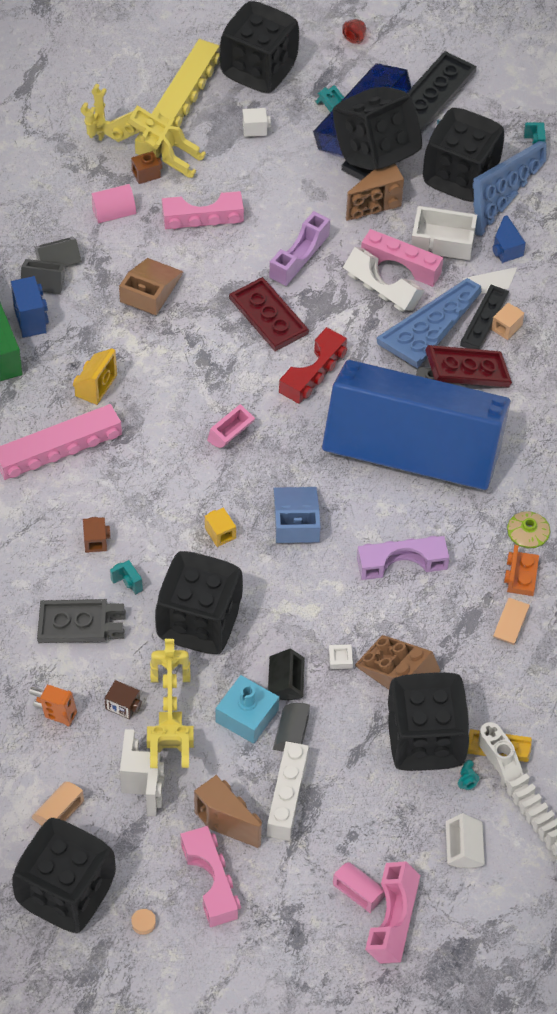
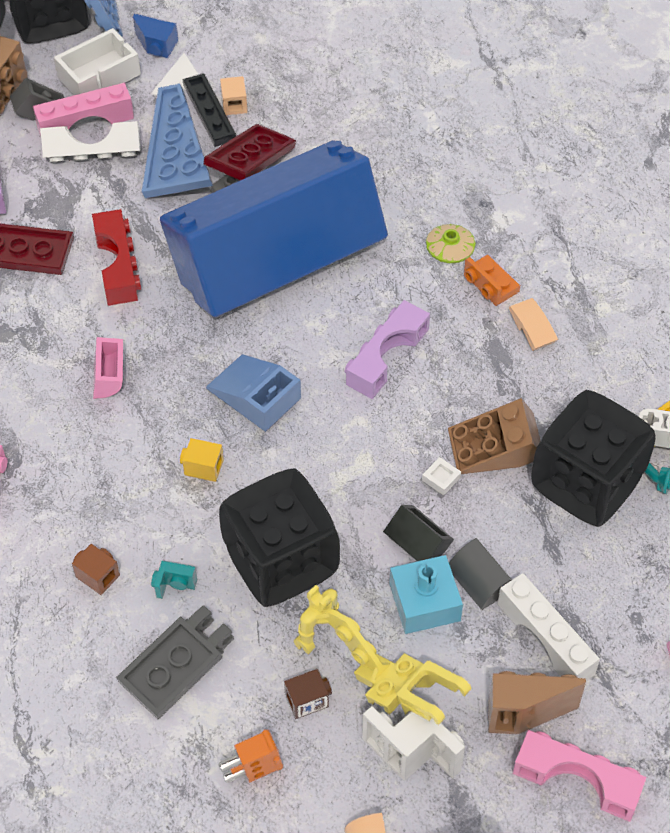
camera: 45 degrees left, 0 degrees up
none -> dark grey slope [10,78,65,121]

